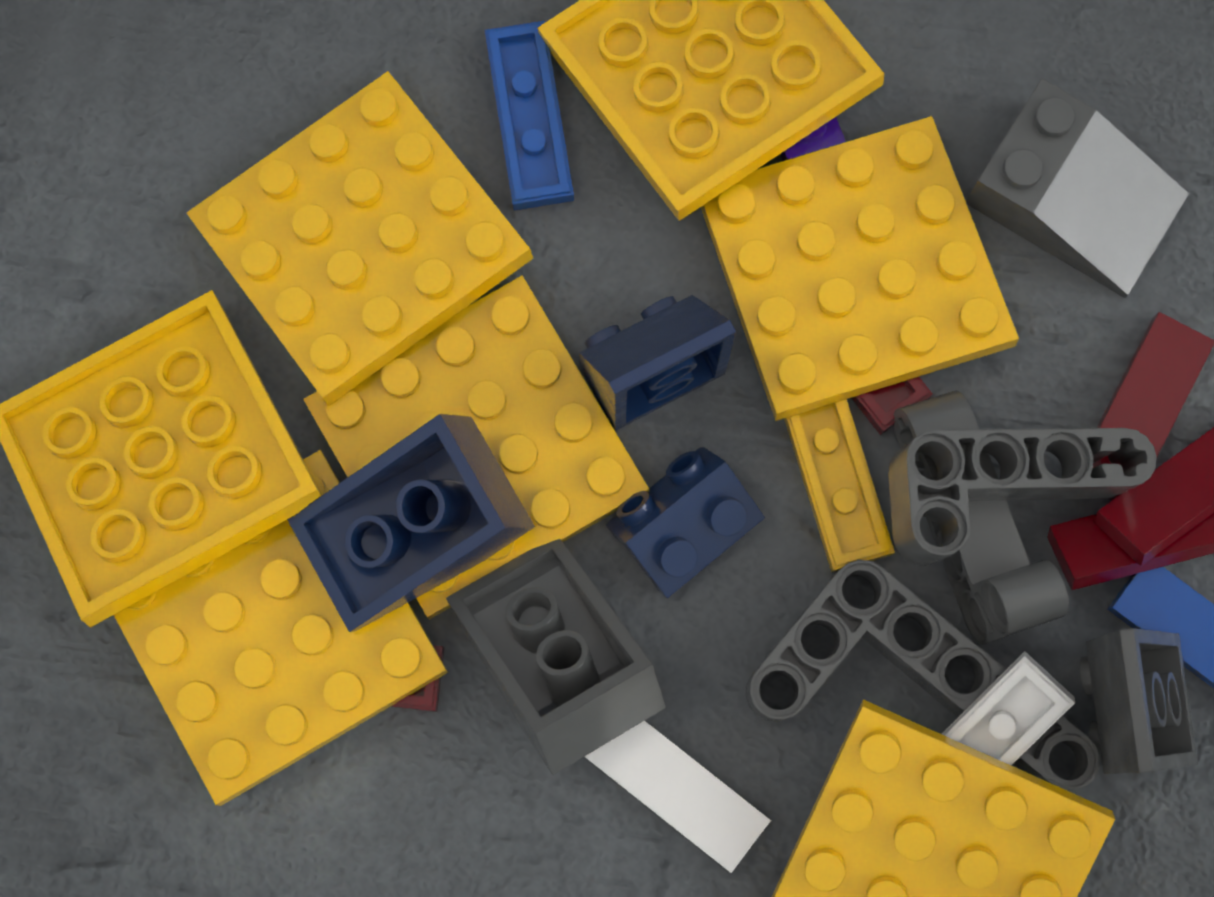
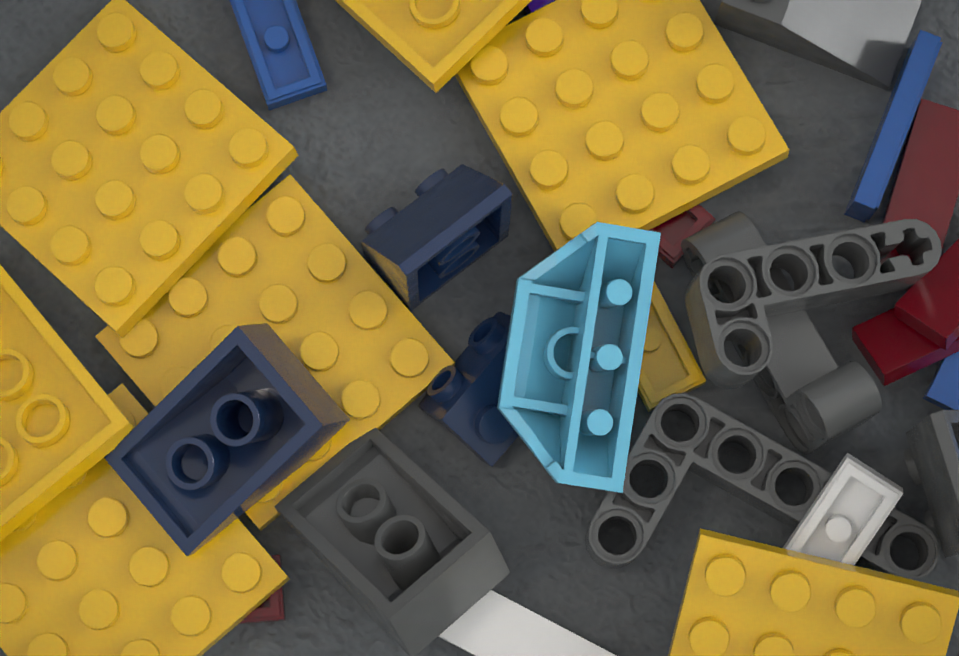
camera: 15 degrees left, 0 degrees up
none -> medium azure wedge [497,222,661,493]
none -> blue tile [844,30,943,222]

